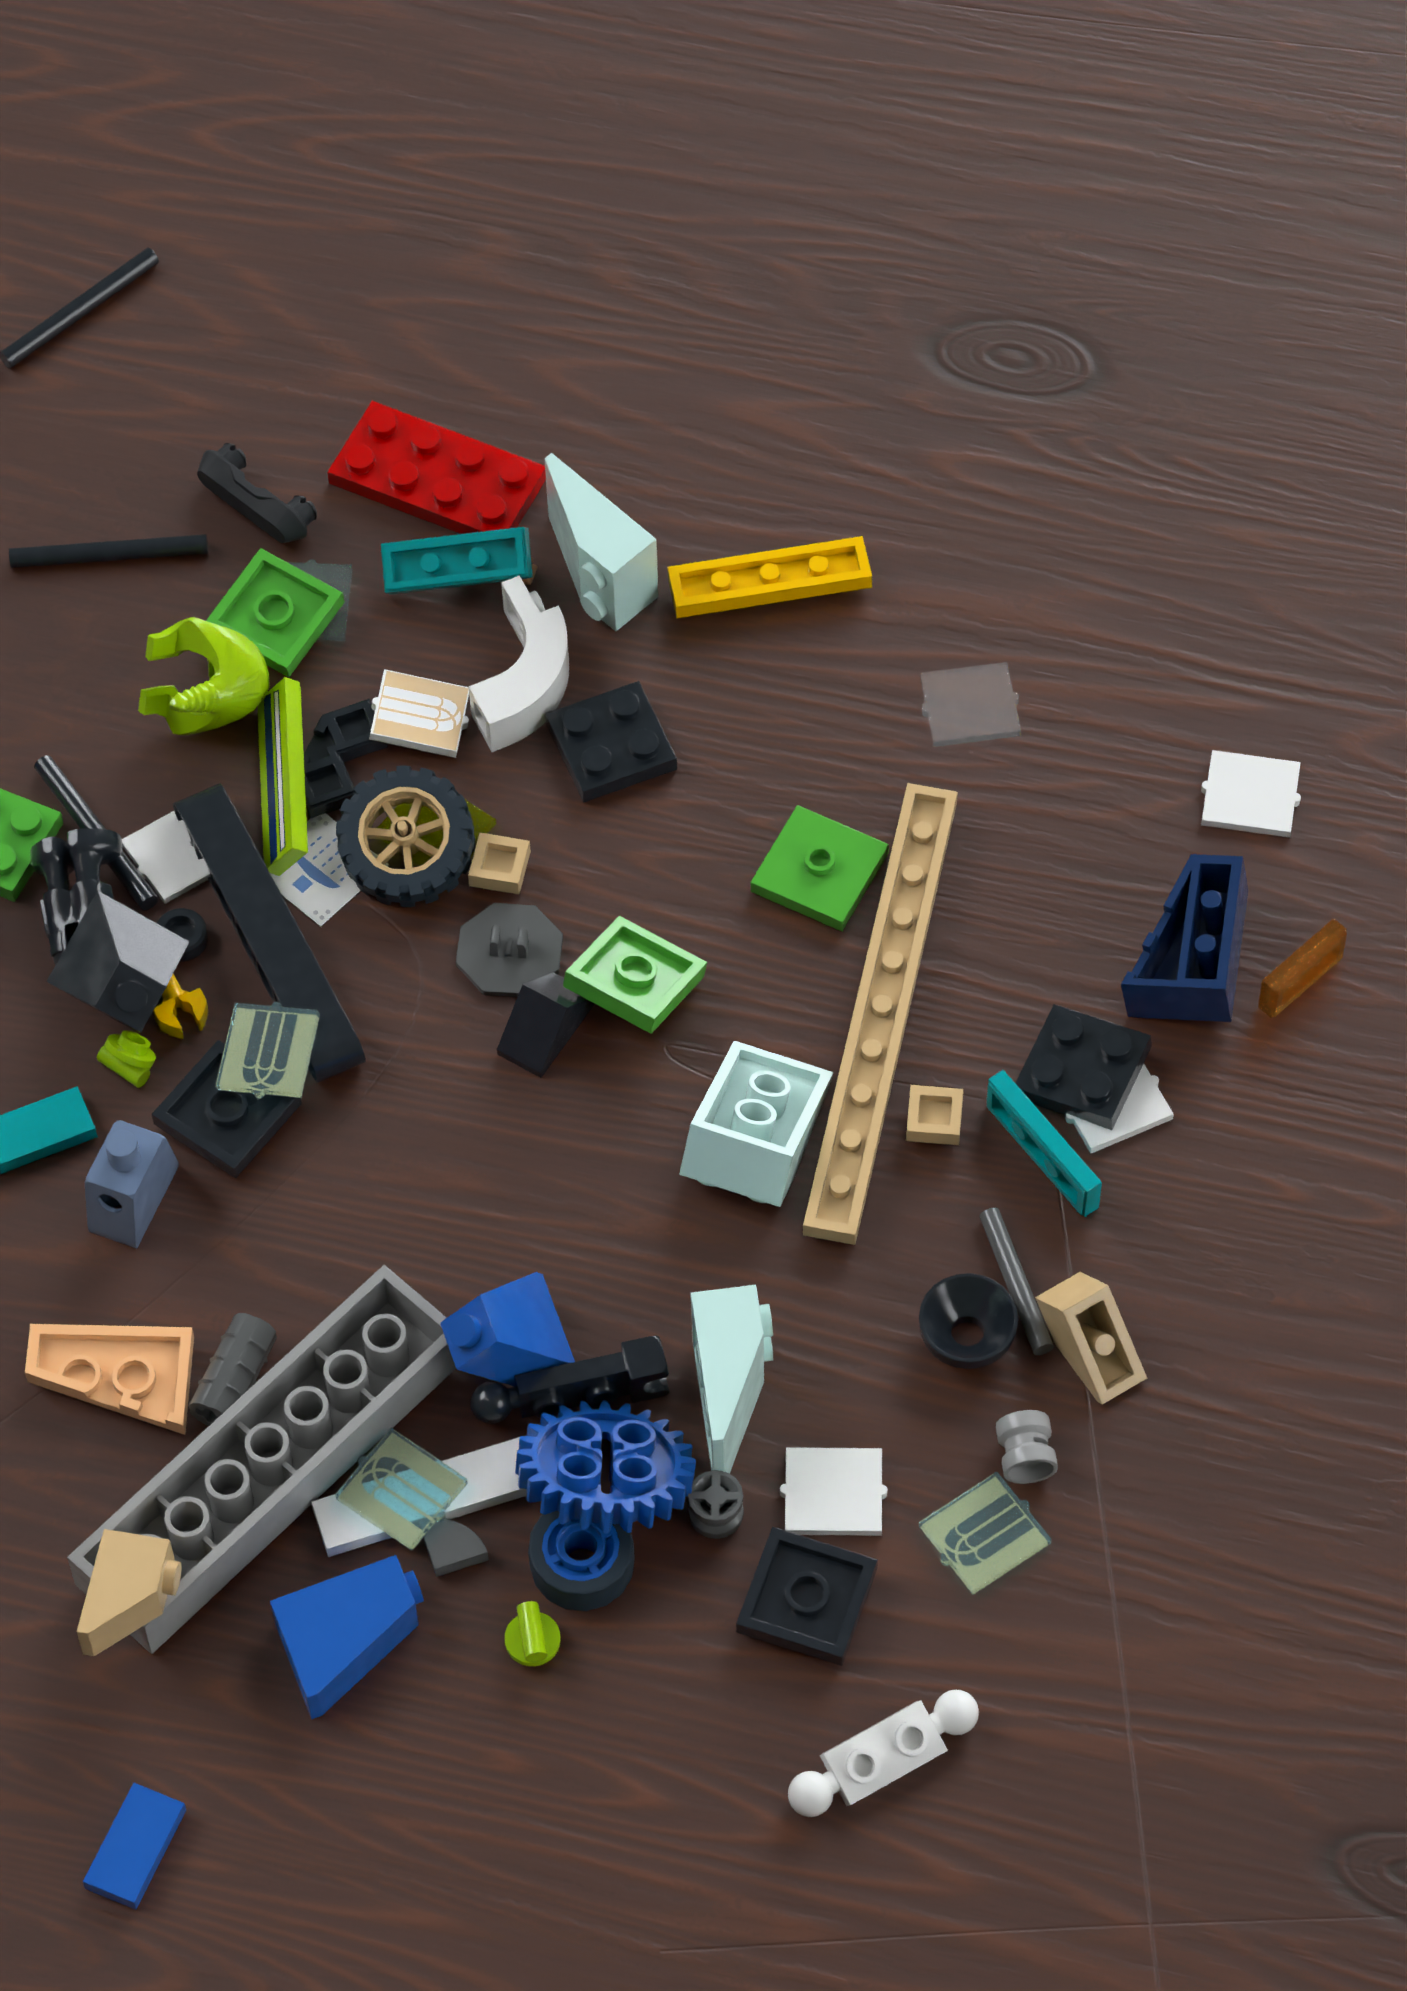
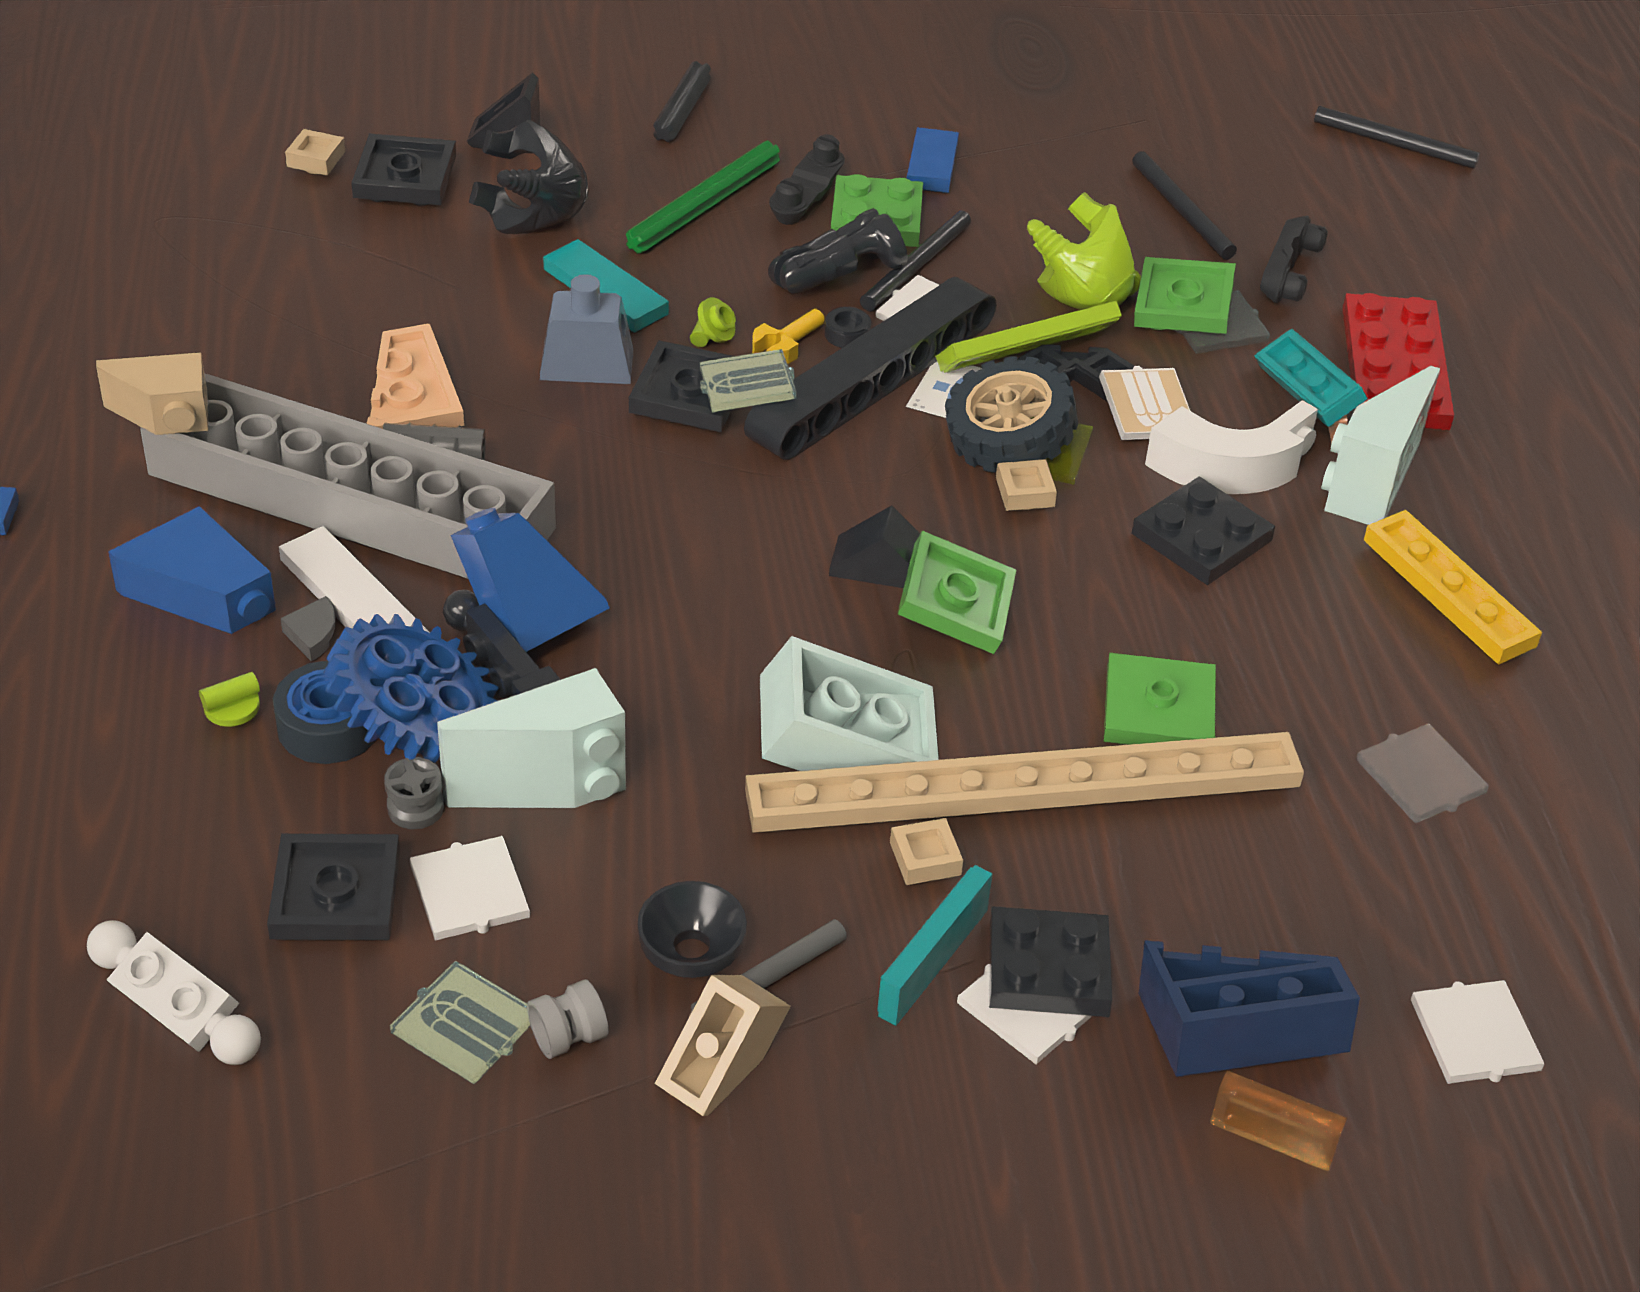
camera: 65 degrees right, 15 degrees down
black slope [46,891,189,1033] -> none
clear light blue piece [335,1428,468,1551] -> none
dark grey piece [456,903,563,997] -> none

